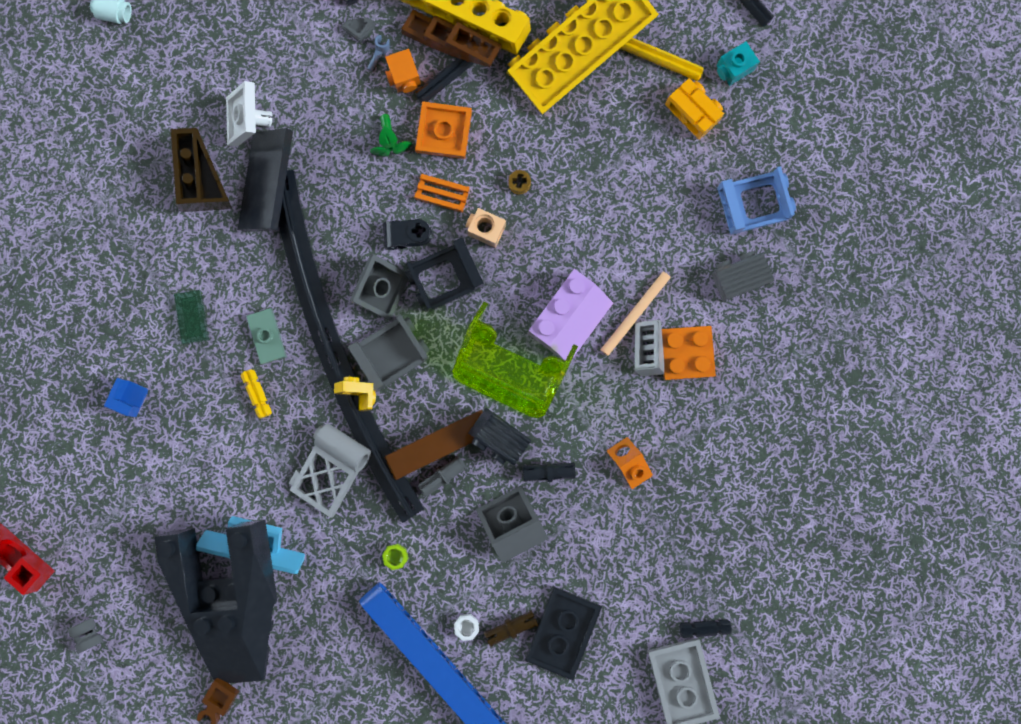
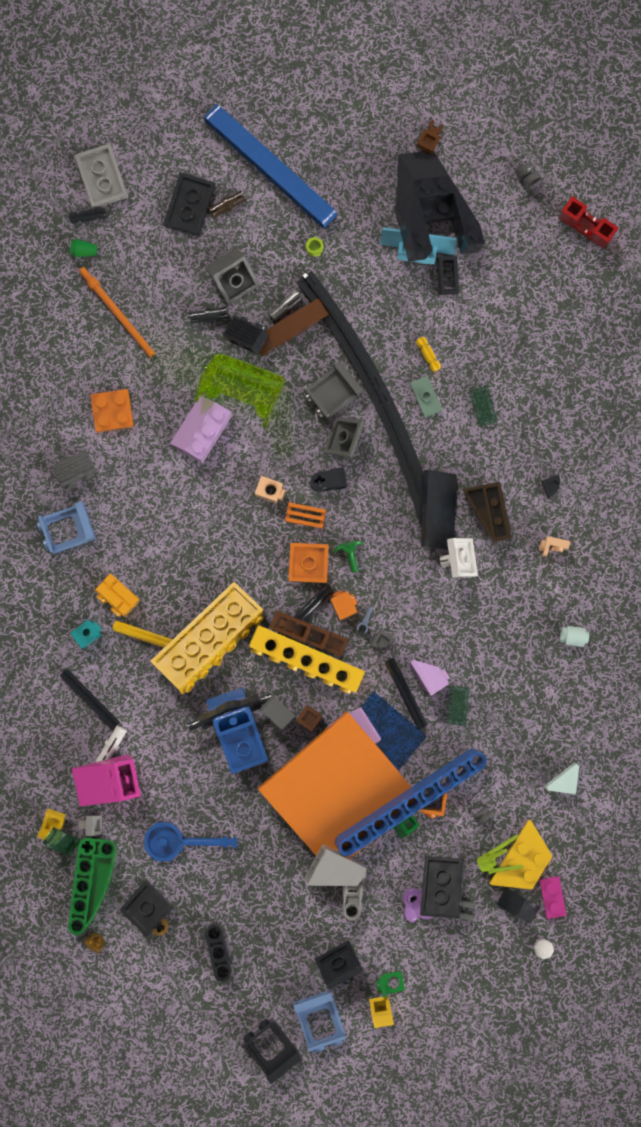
camera: 170 degrees right, 0 degrees up
blue panel [104,378,148,417] -> none
light grey piece [289,424,371,518] -> none
yellow bracket [334,377,376,411] -> none
black window [405,238,484,312] -> none
white tile [454,614,479,641] -> none
pearl gold bush [508,170,531,195] -> none
light nougat bar [601,272,671,356] -> none
orange bracket [607,437,653,489] -> none
light grey slope [635,320,664,376] -> none
none -> green cone [70,238,97,257]
none -> orange bar [78,267,156,358]
none -> black slope [437,256,459,295]
none -> light nougat bracket [539,536,570,557]
none -> black tile [541,474,560,499]

